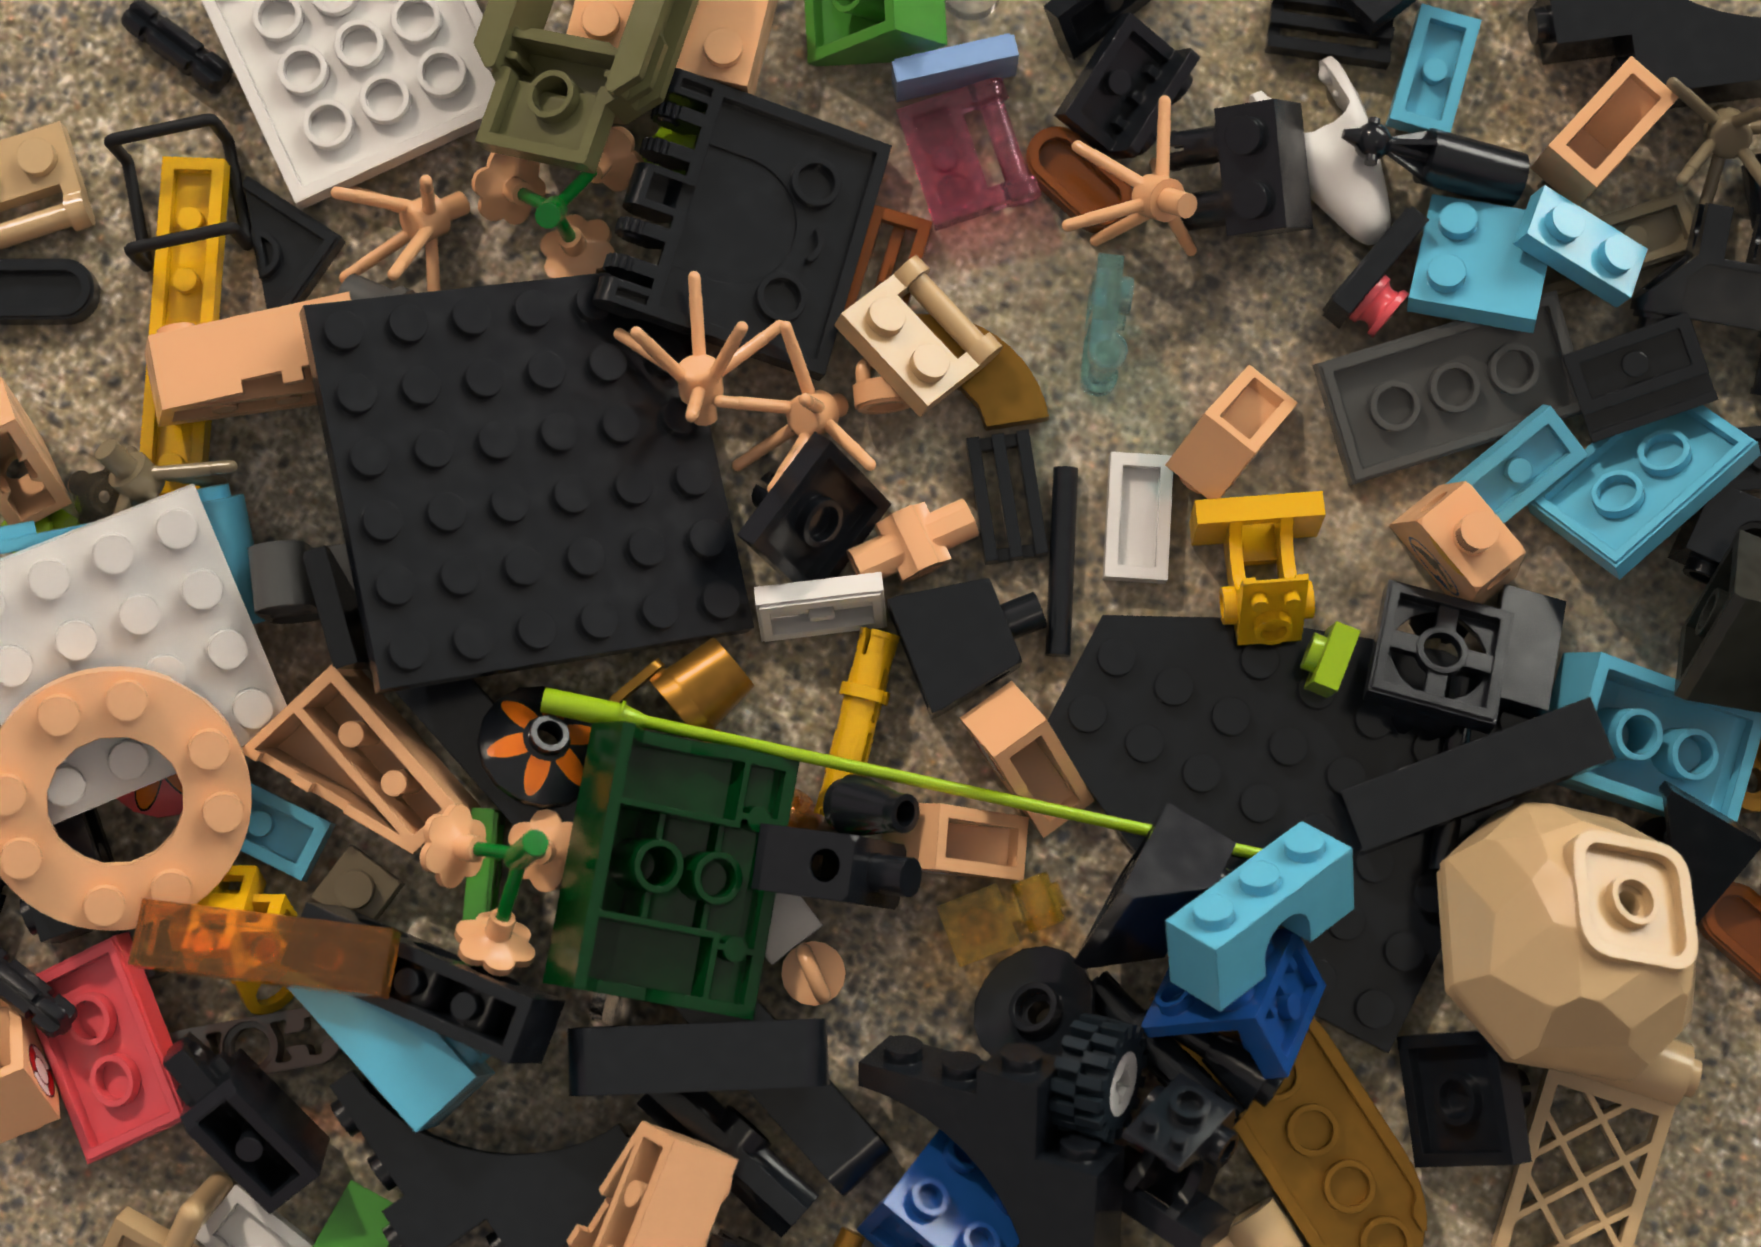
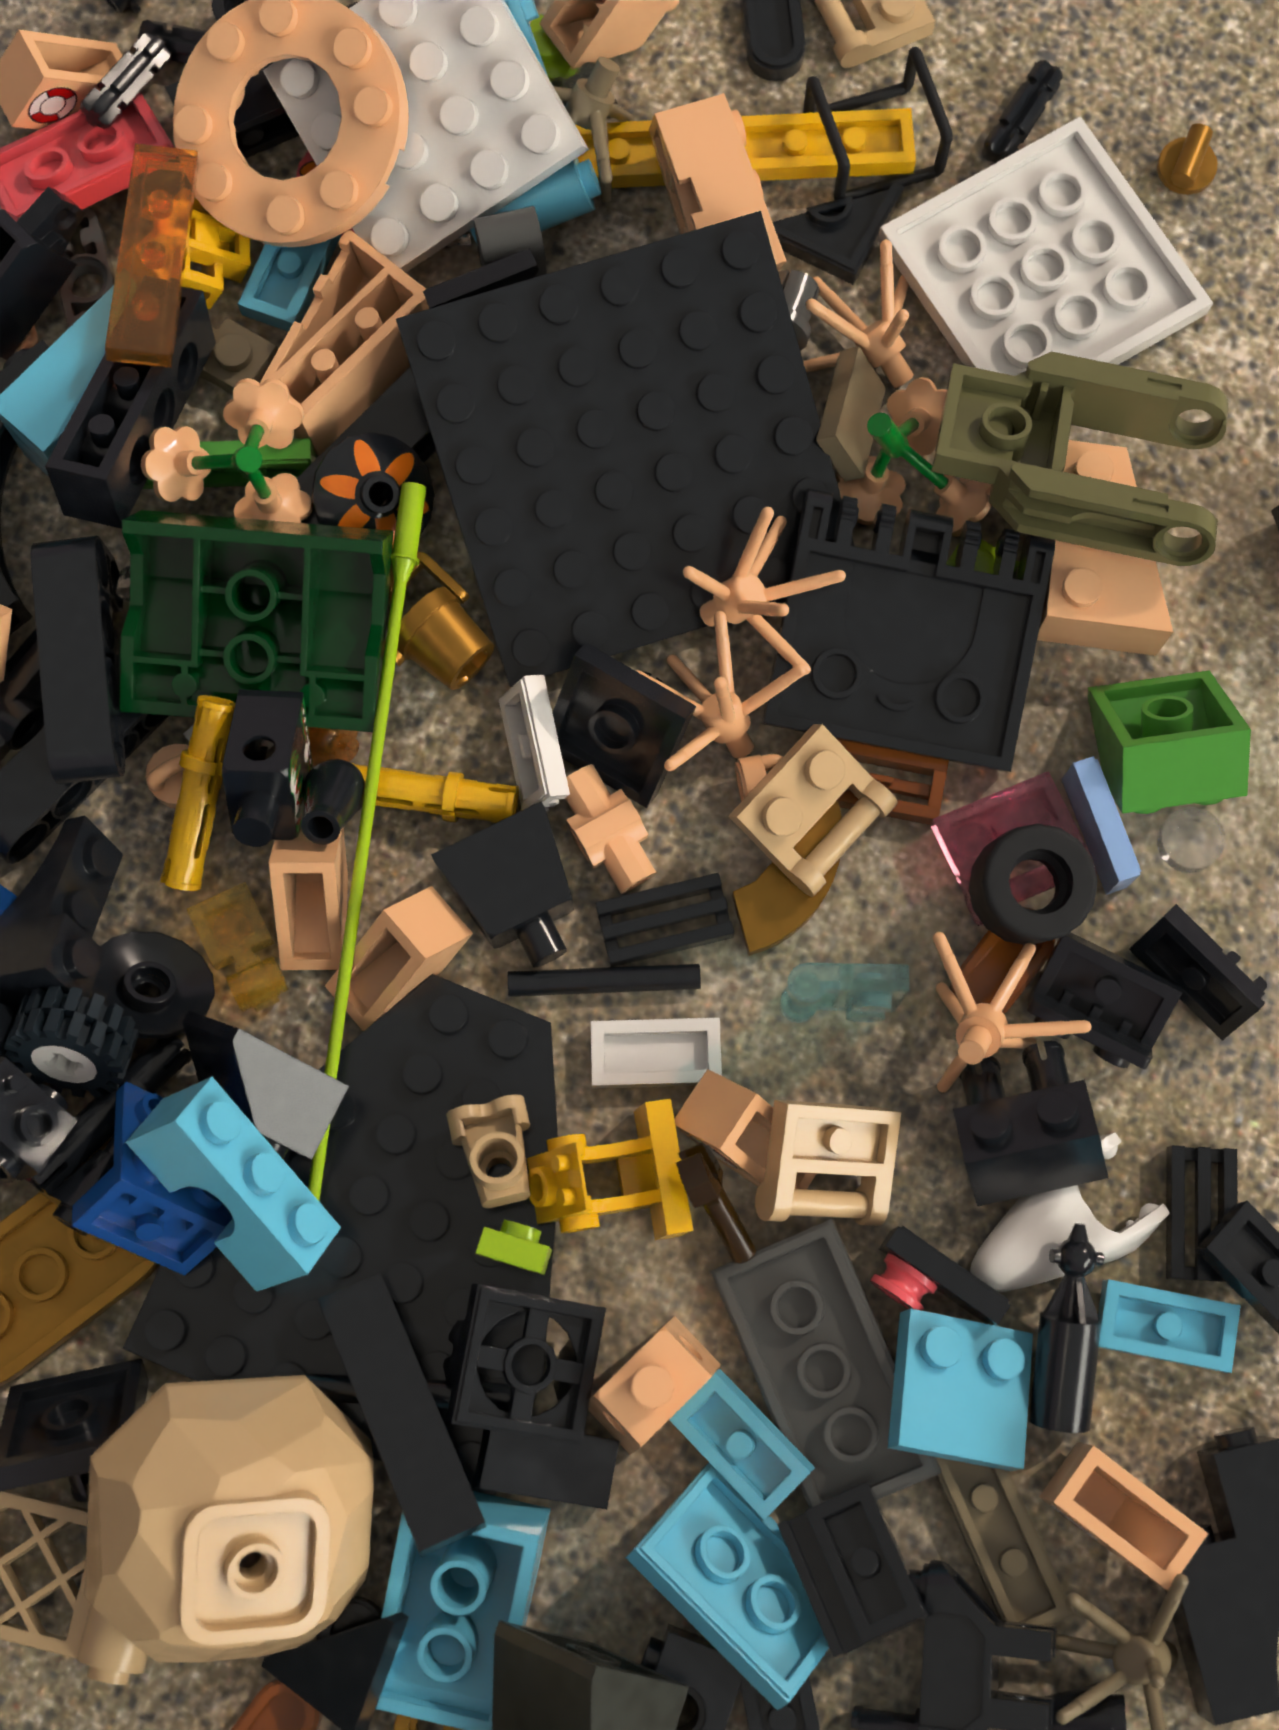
camera: 85 degrees right, 5 degrees down
medium azure plate [1513,185,1648,308] -> none
none -> yellow pin [160,695,236,891]
none -> tan plate [446,1095,530,1209]
none -> dark brown bar [676,1143,756,1264]
none -> tan plate [755,1100,902,1226]
none -> dark tan tile [816,346,886,482]
none -> black tyre [969,823,1098,945]

